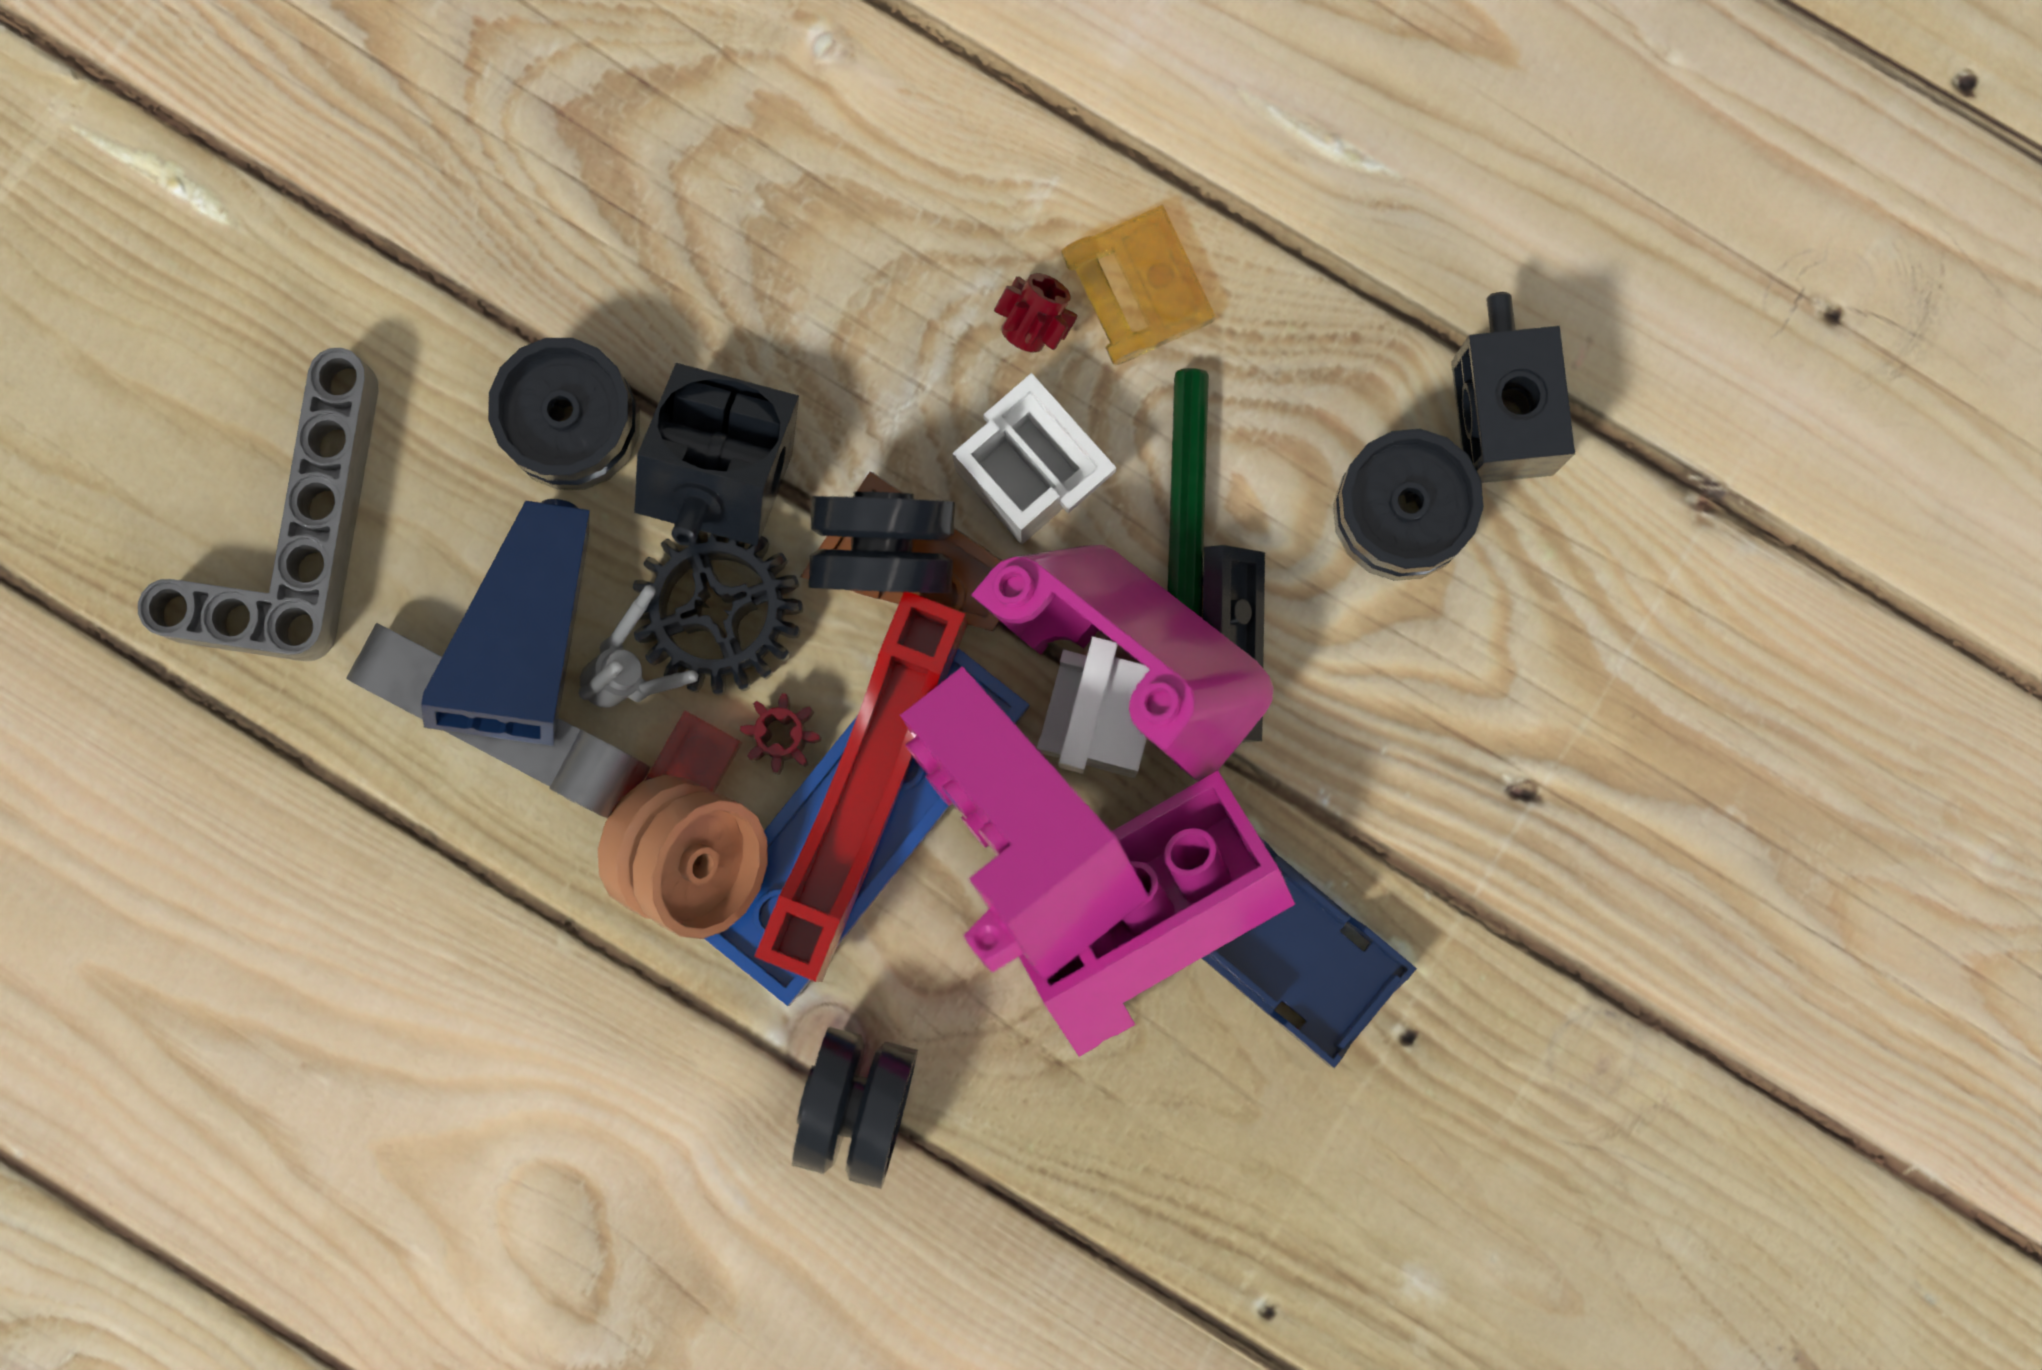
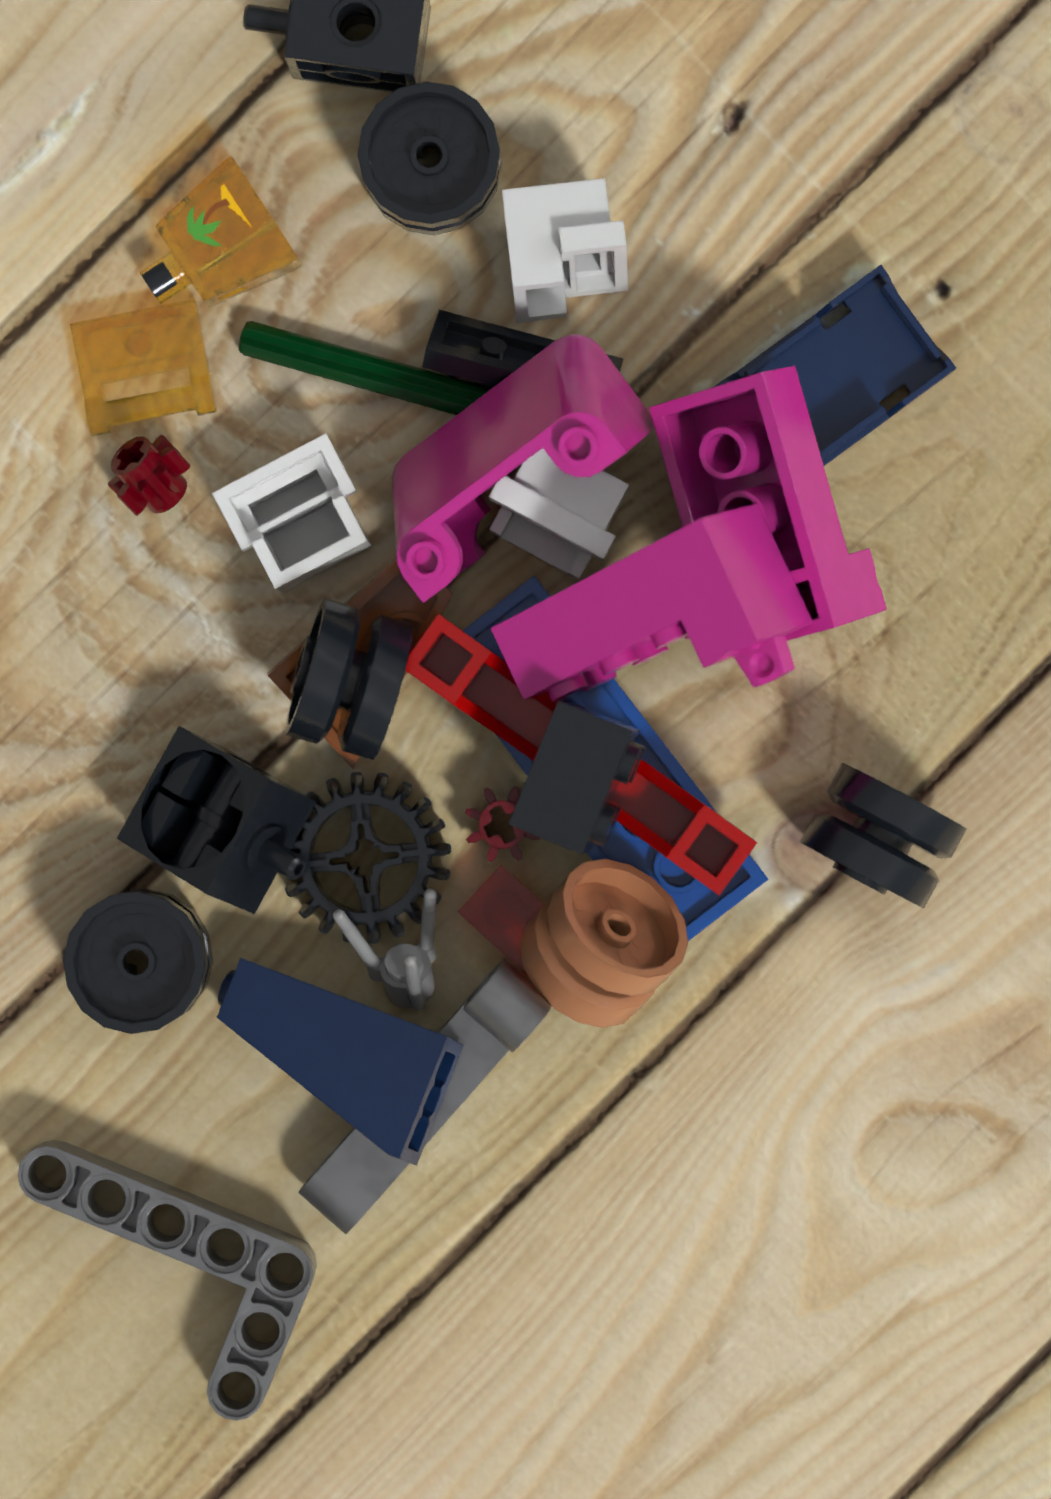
camera: 75 degrees left, 5 degrees up
none -> clear yellow torso [140,156,303,307]
none -> white plate [502,178,628,323]
none -> black brick [509,700,646,855]

